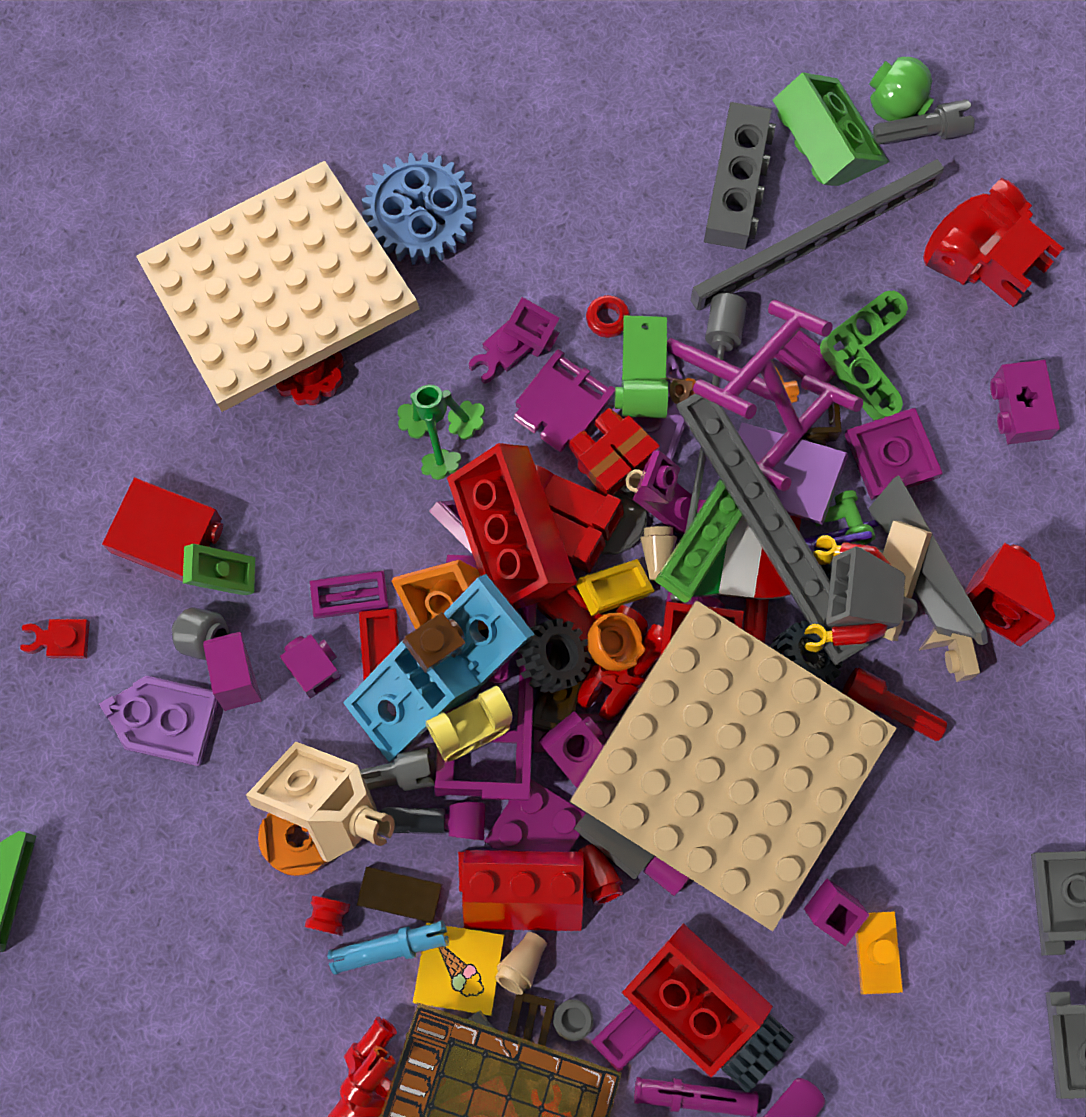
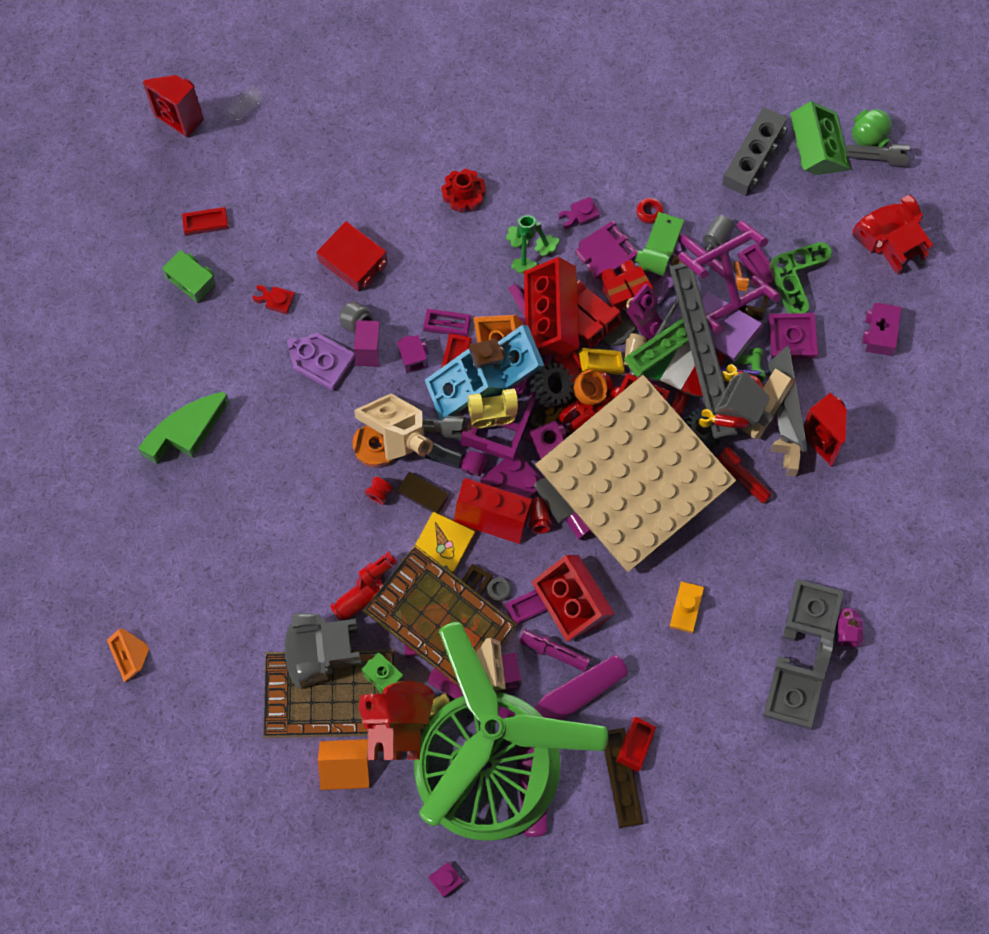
camera: 20 degrees right, 5 degrees down
plate [136,161,419,412] -> none
bright green plate [183,544,255,595] -> none
dark azure pin [328,920,449,975] -> none
medium blue gear [362,153,477,265] -> none
tan cone [495,932,547,995] -> none
magenta bracket [503,297,560,357] -> none
dark grey tile [690,159,944,311] -> none
black bush [721,1014,794,1092] -> none
magenta brick [804,878,869,947] -> none

